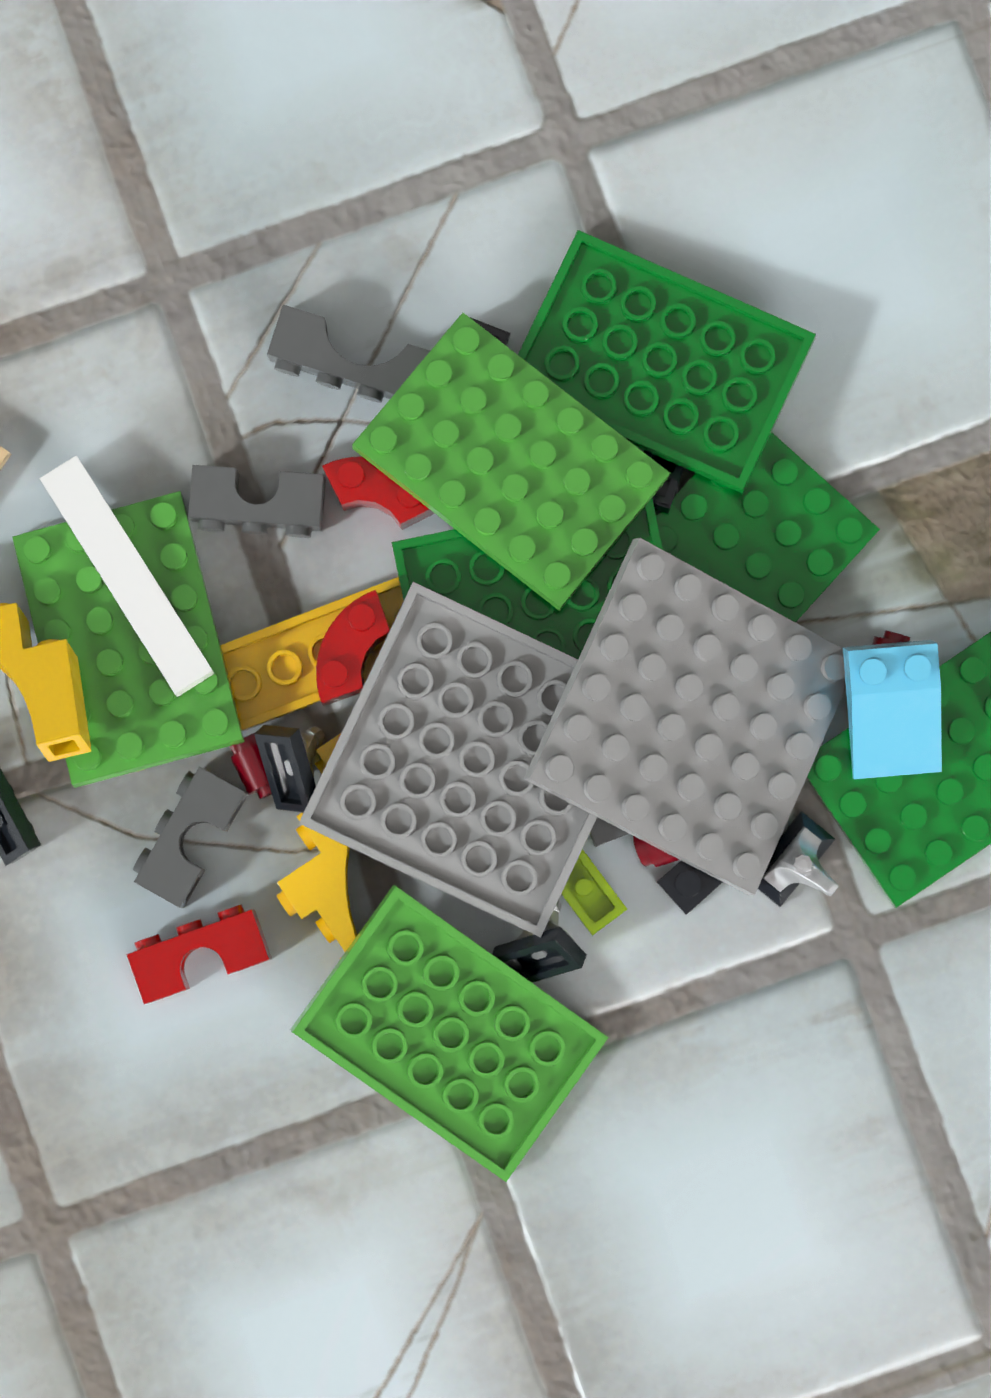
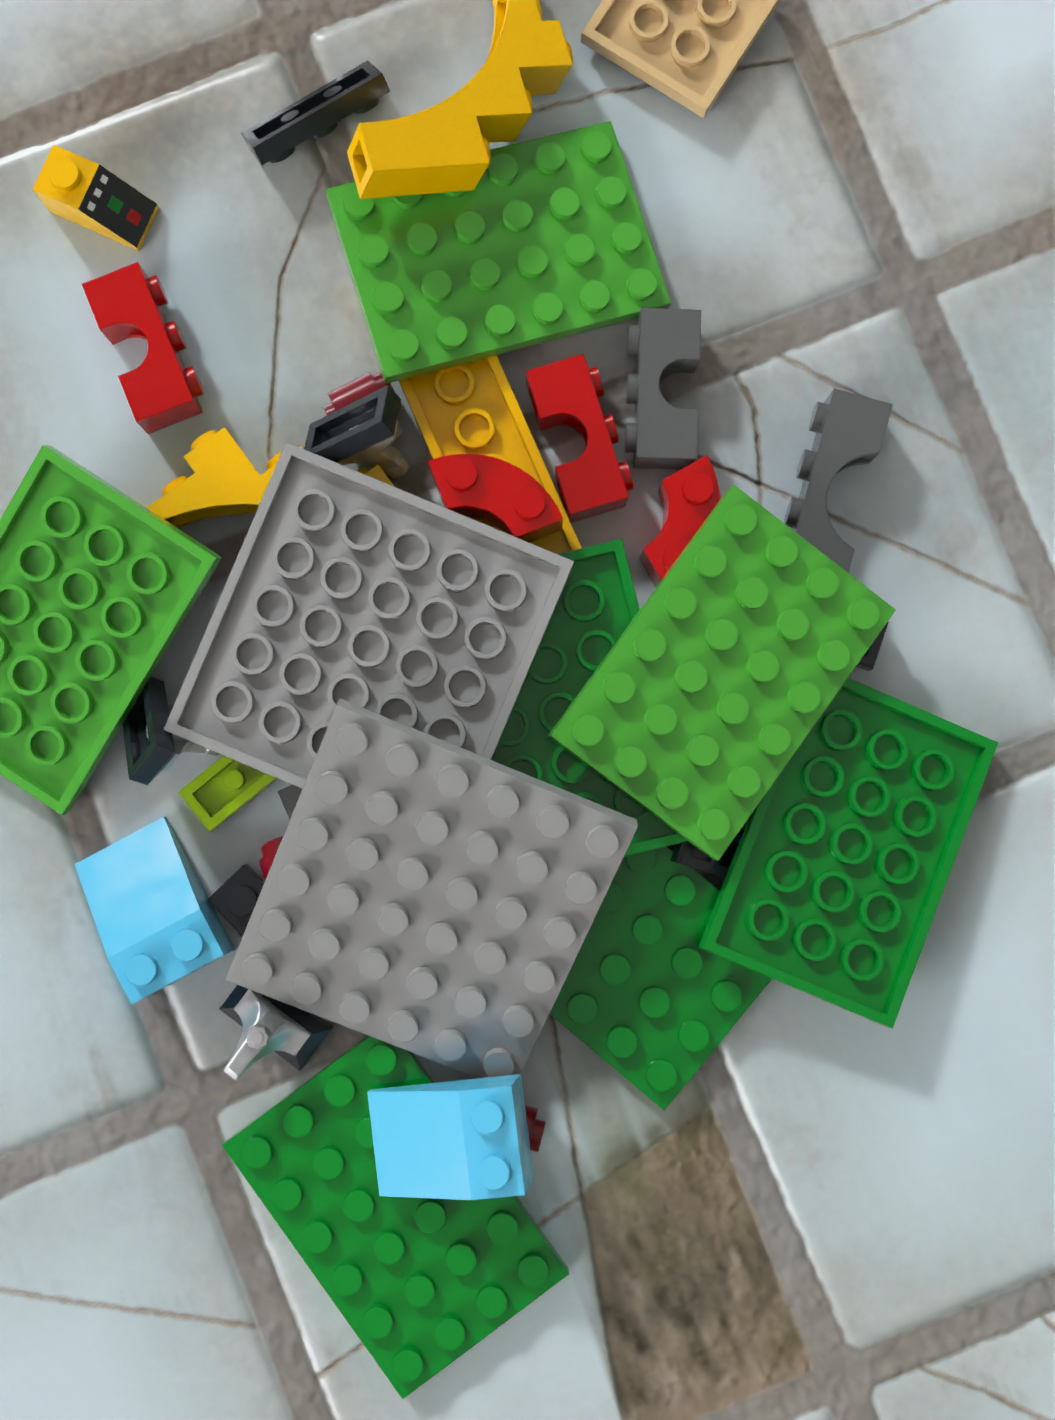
camera: 80 degrees right, 0 degrees up
white tile [39,455,215,697] -> none
dark grey arch [133,767,248,908] -> none
none -> slope [32,145,159,251]
none -> medium azure slope [75,817,236,1005]
none -> red arch [526,353,634,523]

